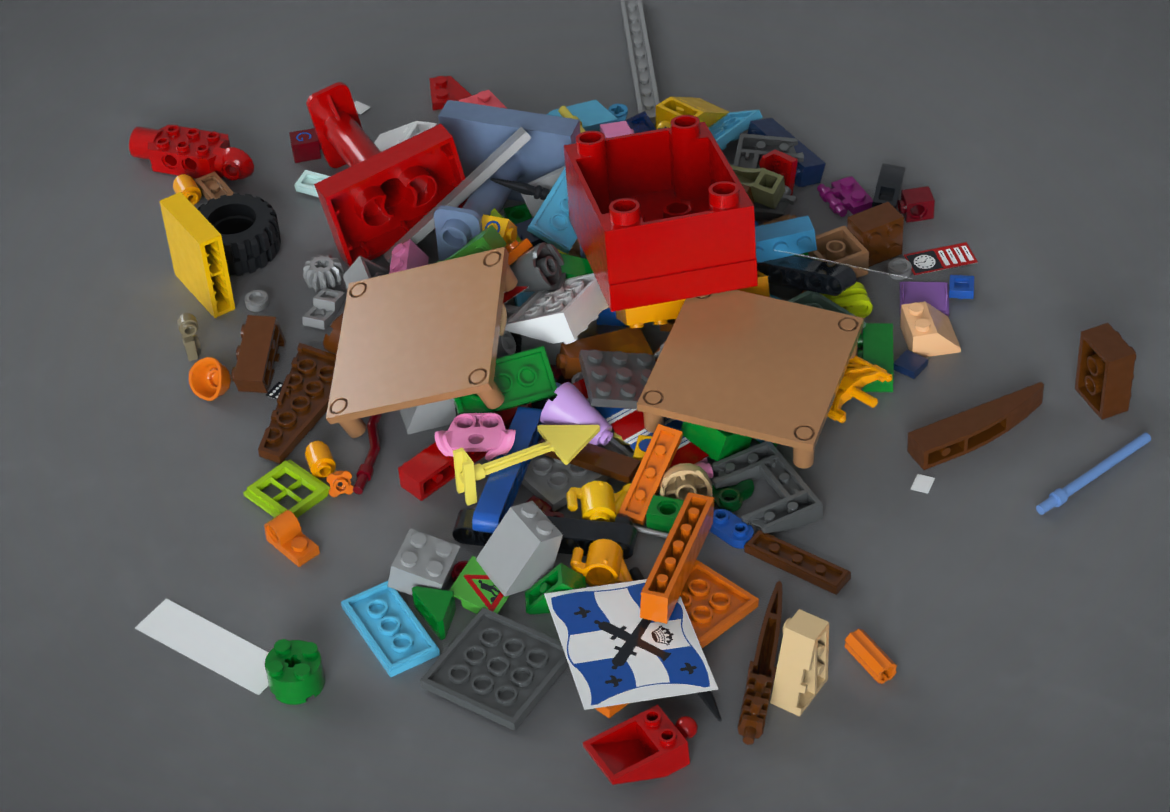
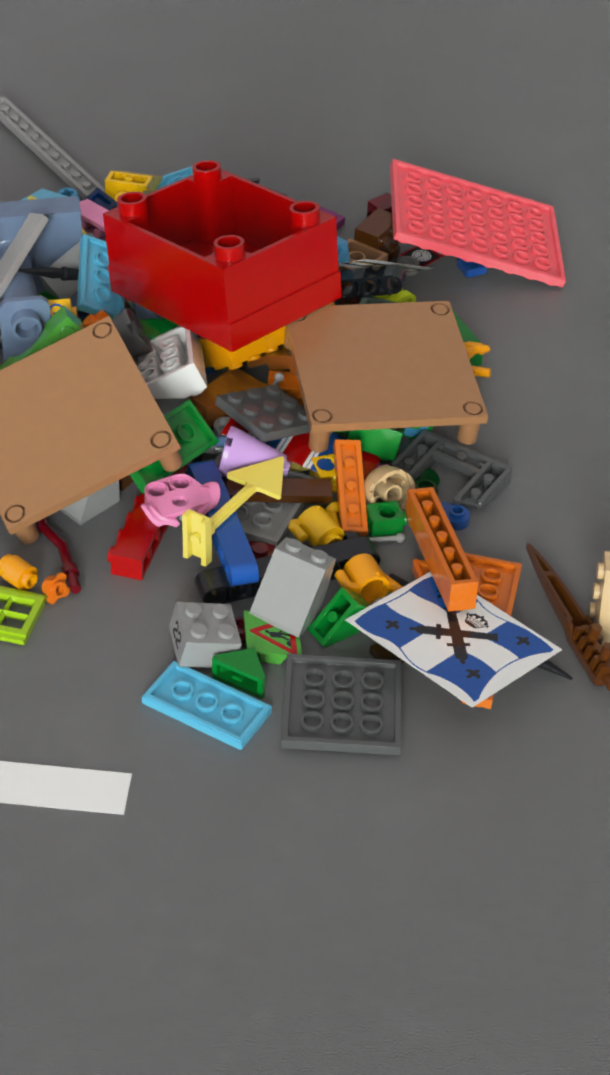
camera: 35 degrees left, 0 degrees up
orange plate [264,510,320,567] -> none
green brick [265,639,325,705] -> none
red slope [582,704,698,785] -> none
reddish brown tile [744,530,851,595] -> none
black slope [872,163,906,209] -> none
dark blue tile [894,350,928,379] -> none
medium lavender piece [900,282,949,316] -> none
light nougat slope [900,301,961,357] -> none
reddish brown slope [907,382,1044,470] -> none
white sticker [910,474,935,494] -> none
none -> coral plate [390,159,566,288]

